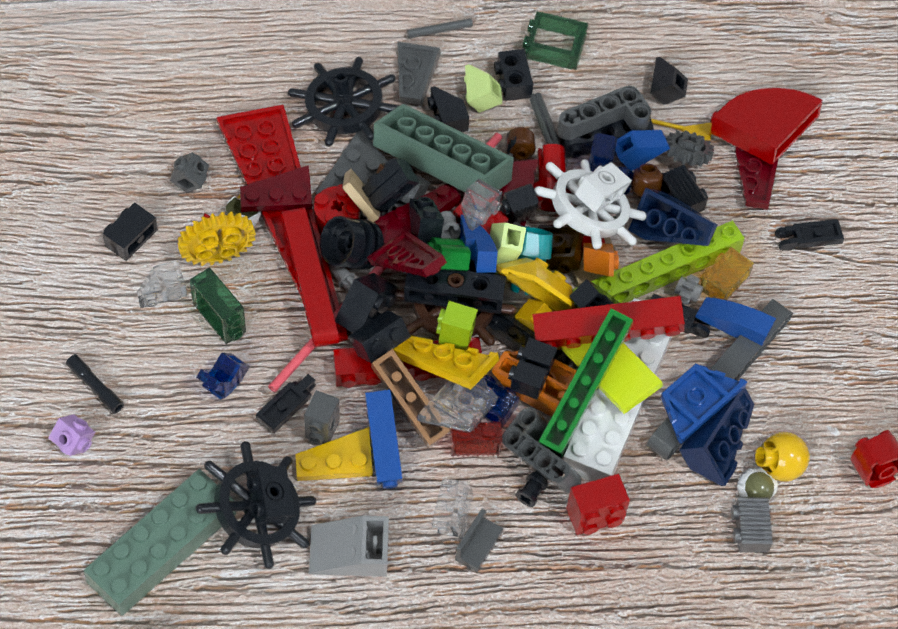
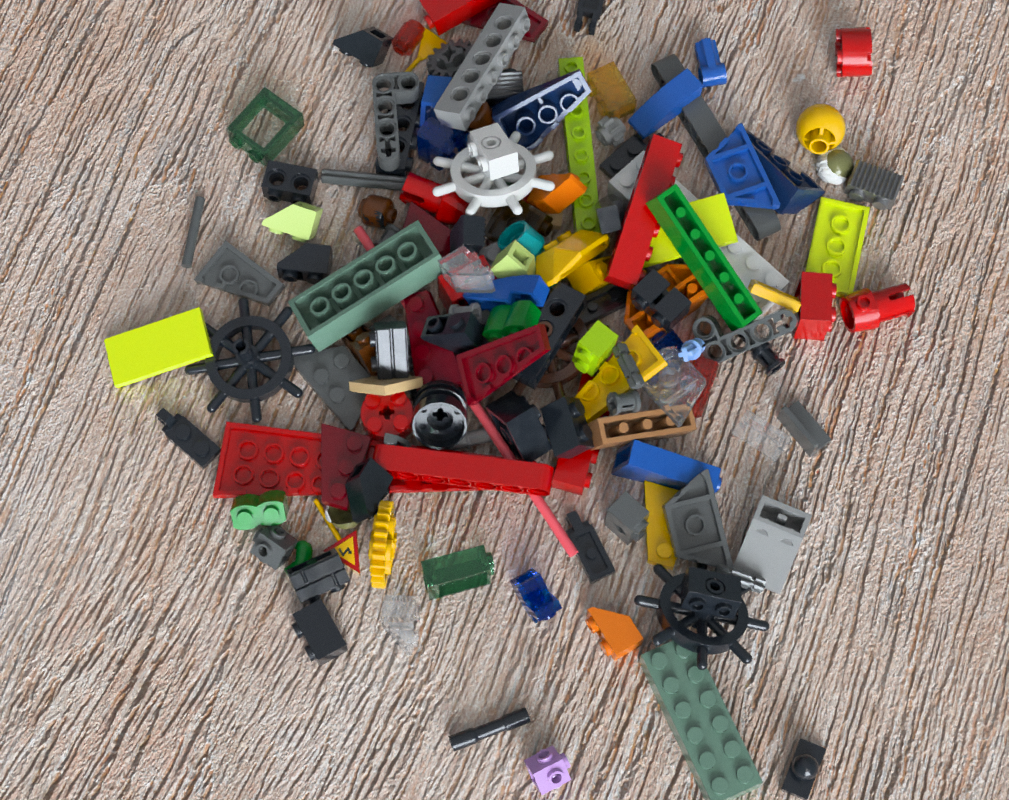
camera: 65 degrees left, 10 degrees up
none -> neon yellow tile [104,307,213,388]
none -> black hinge [156,408,221,470]
none -> brick [230,490,289,530]
none -> green arm [284,540,313,573]
none -> black brick [286,548,350,604]
none -> black slope [345,457,394,524]
none -> dark grey tile [383,433,412,447]
none -> clear red brick [392,19,425,56]
none -> light grey brick [434,3,531,131]
none -> orange slope [585,607,644,661]
none -> dark grey bush [606,389,641,416]
none -> dark grey axle [612,342,645,390]
none -> dark grey wing [662,469,734,569]
none -> light blue axle [678,338,705,362]
none -> blue piece [694,38,727,88]
none -> dark grey axle [714,564,766,593]
none -> yellow tile [748,279,801,312]
none -> neon yellow tile [805,197,870,298]
none -> red piece [839,283,915,333]

